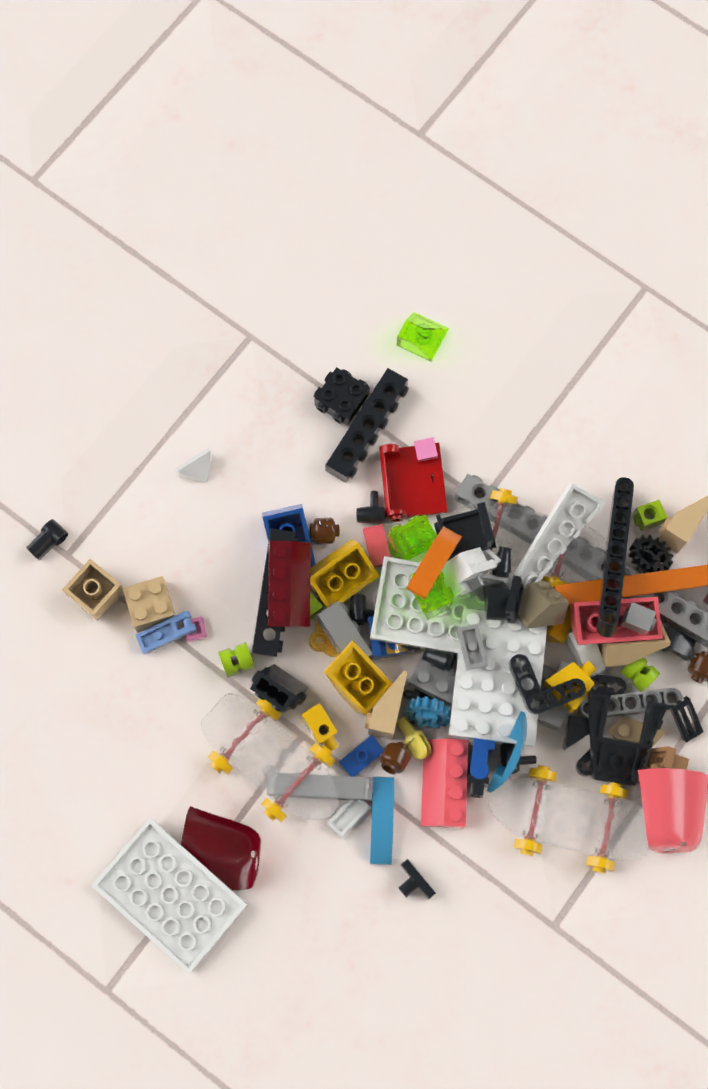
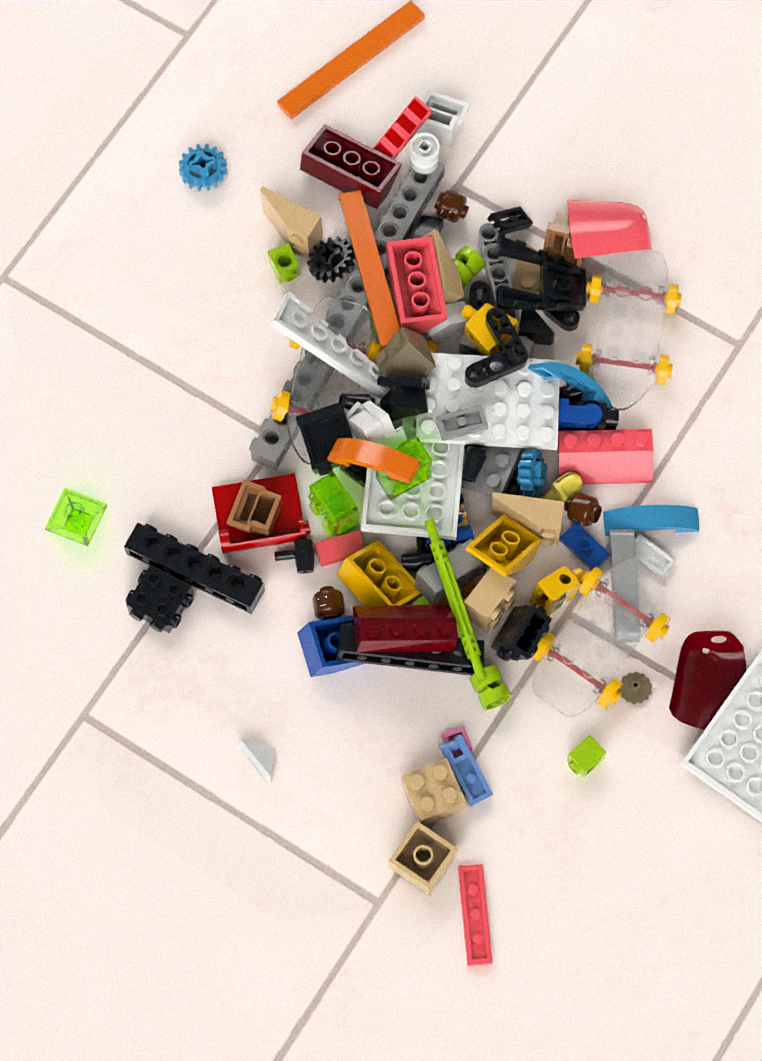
camera: 90 degrees left, 5 degrees down
black piece [26,519,69,561] -> none
black tile [398,859,436,899] -> none
bright pink tile [414,437,438,462] -> none
black beam [596,477,634,637] -> none
light grey brick [620,602,657,635] -> none
none -> medium nougat plate [227,479,283,538]
none -> lime axle [425,519,487,682]
none -> coral tile [458,864,493,967]
none -> tan brick [464,568,517,633]
none -> lime brick [567,735,607,777]
none -> dark tan piece [620,672,652,704]

